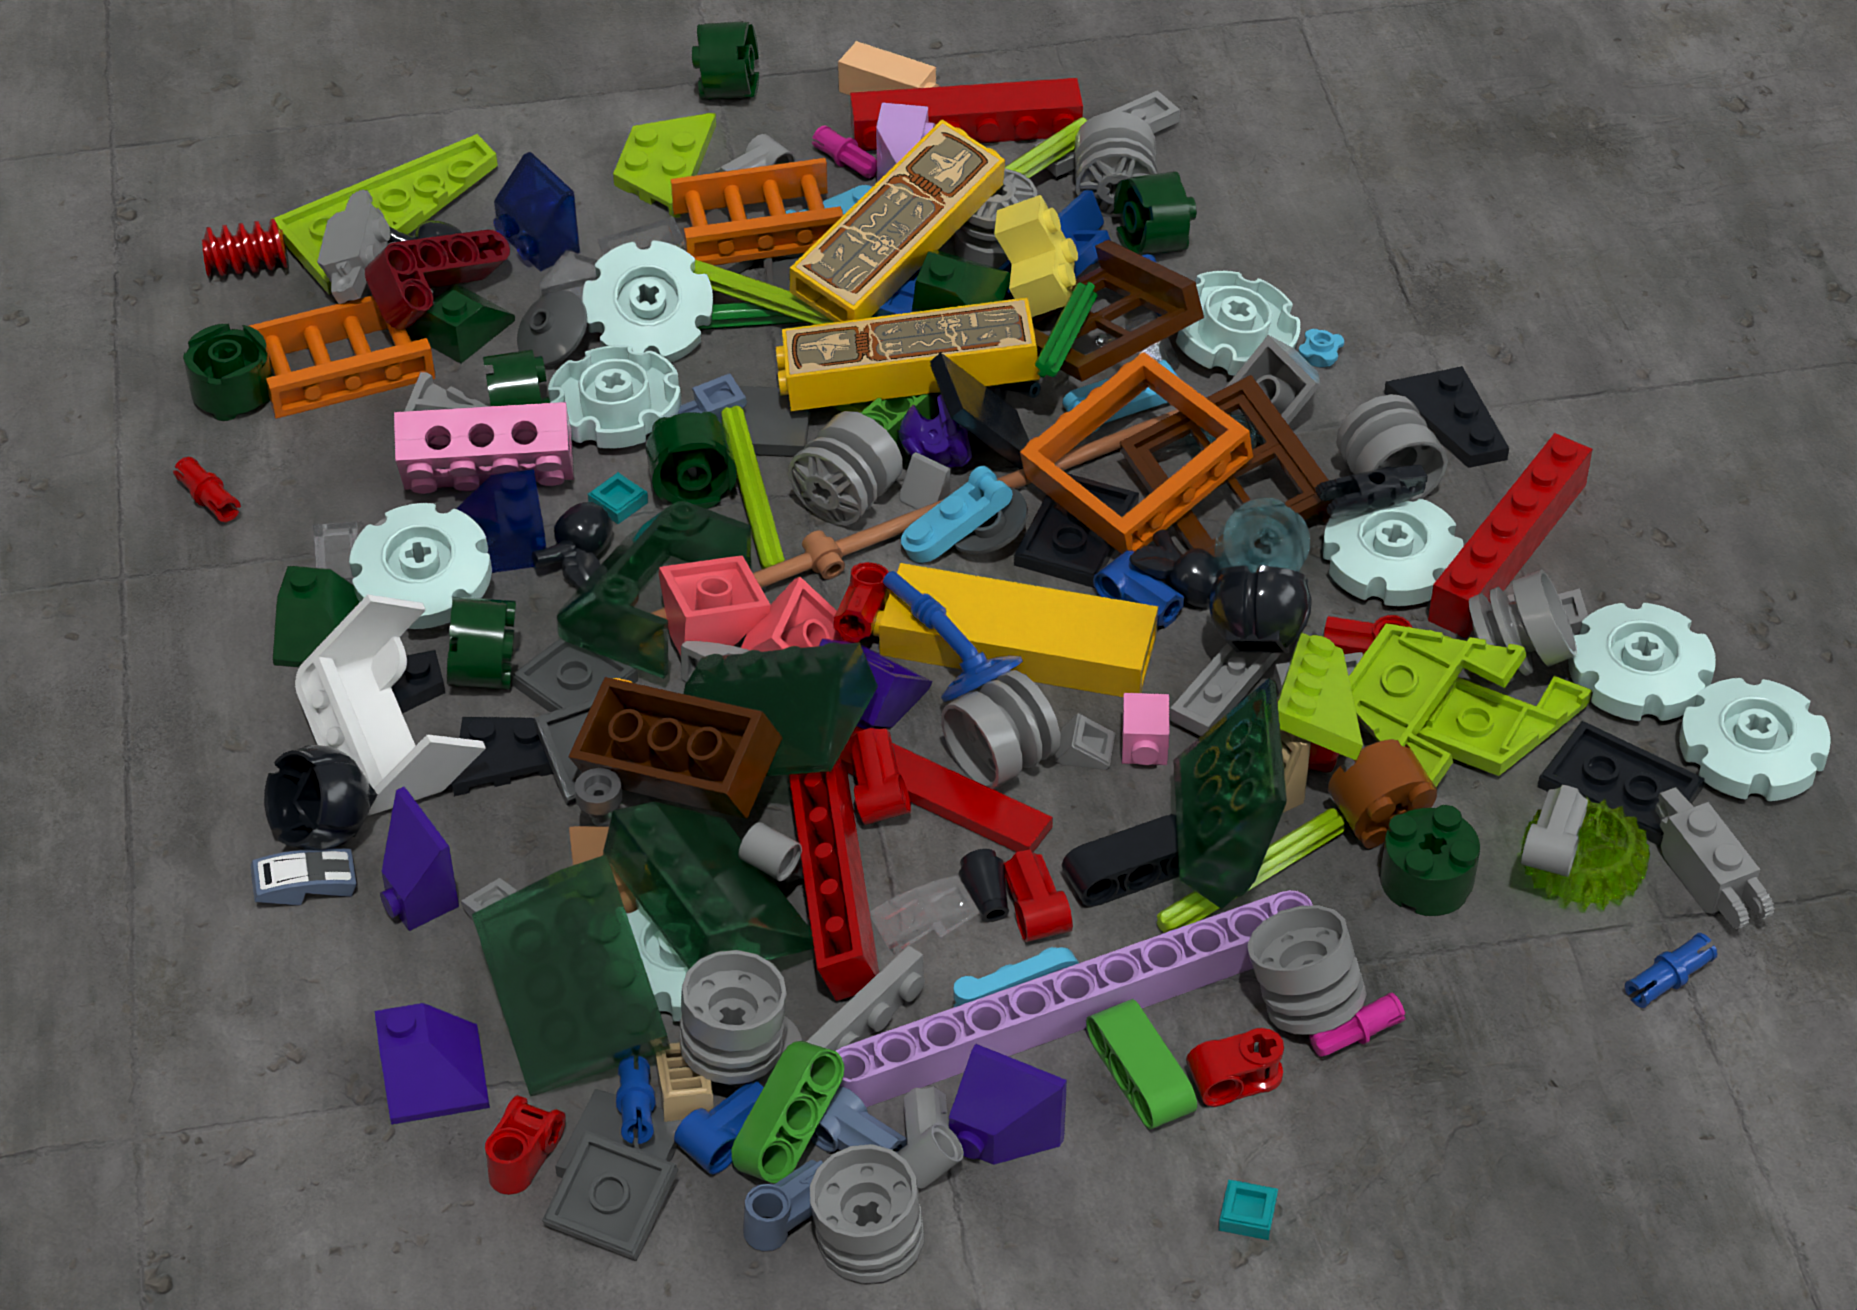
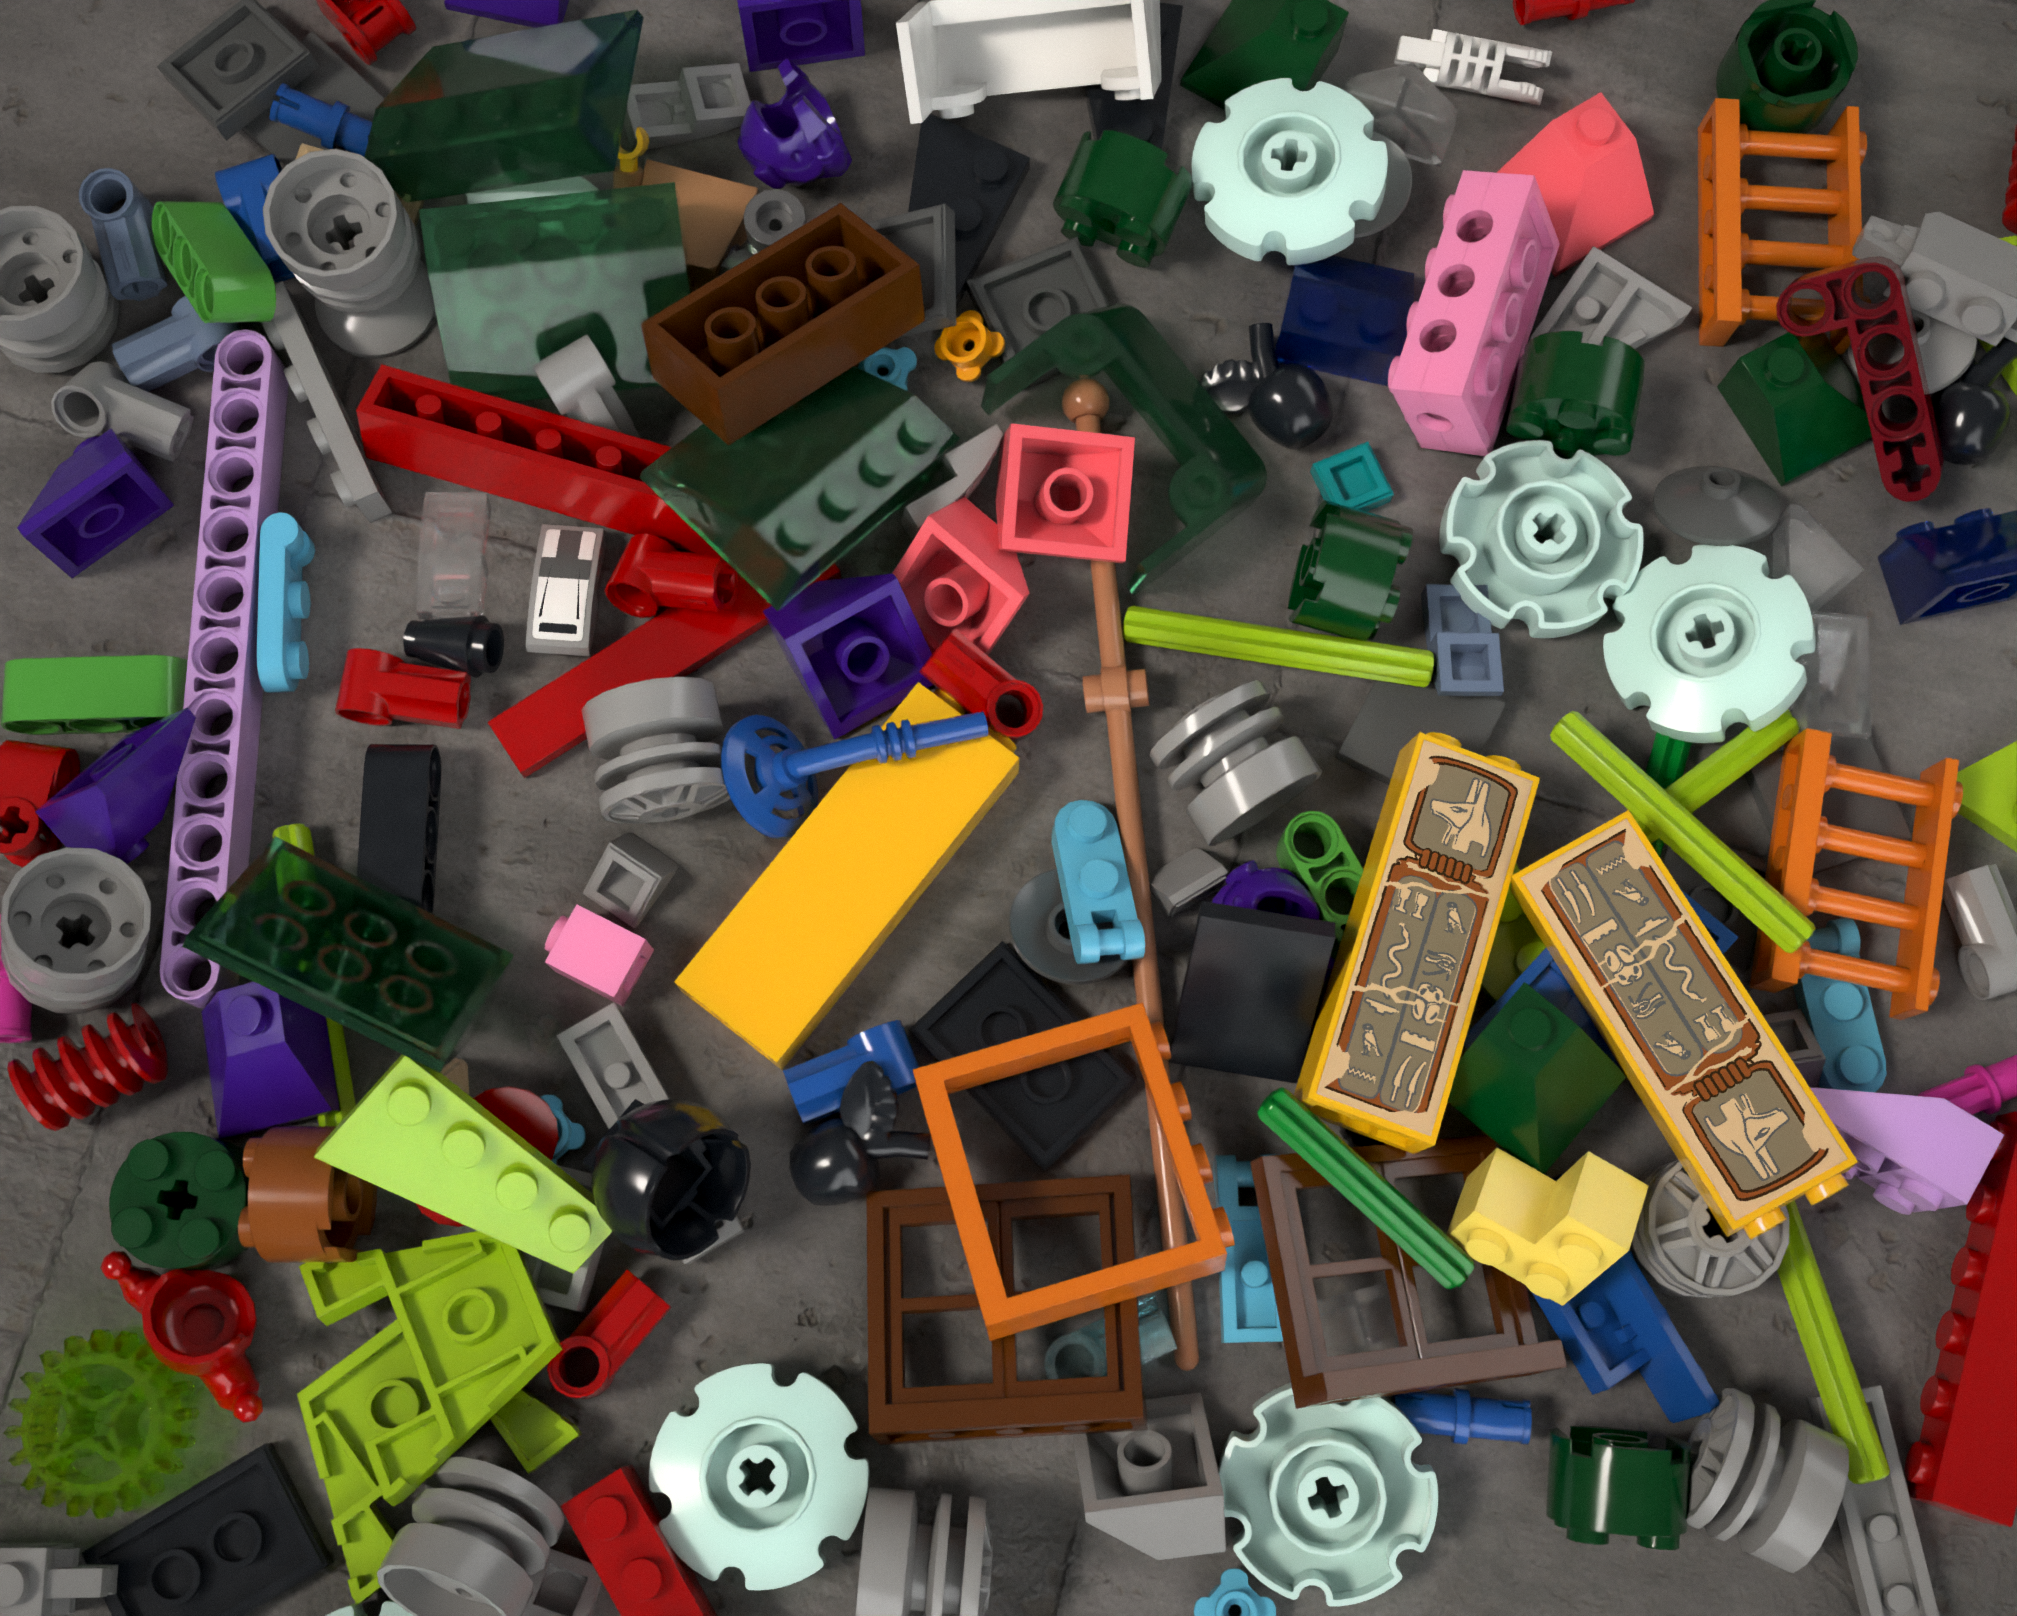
camera: 110 degrees right, 30 degrees up
clear light blue brick [1215,498,1310,573] -> none
black hinge [1315,465,1428,519] -> none
light grey piece [1521,785,1588,877] -> none
none -> red piece [7,1003,169,1131]
none -> dark purple slope [35,707,196,864]
none -> red piece [100,1251,263,1423]
none -> dark purple slope [201,975,340,1140]
none -> slope [525,524,606,656]
none -> dark purple helmet [737,58,852,189]
none -> white hinge [1394,29,1552,105]
none -> coral slope [1497,92,1654,277]
none -> lime axle [1550,711,1816,953]

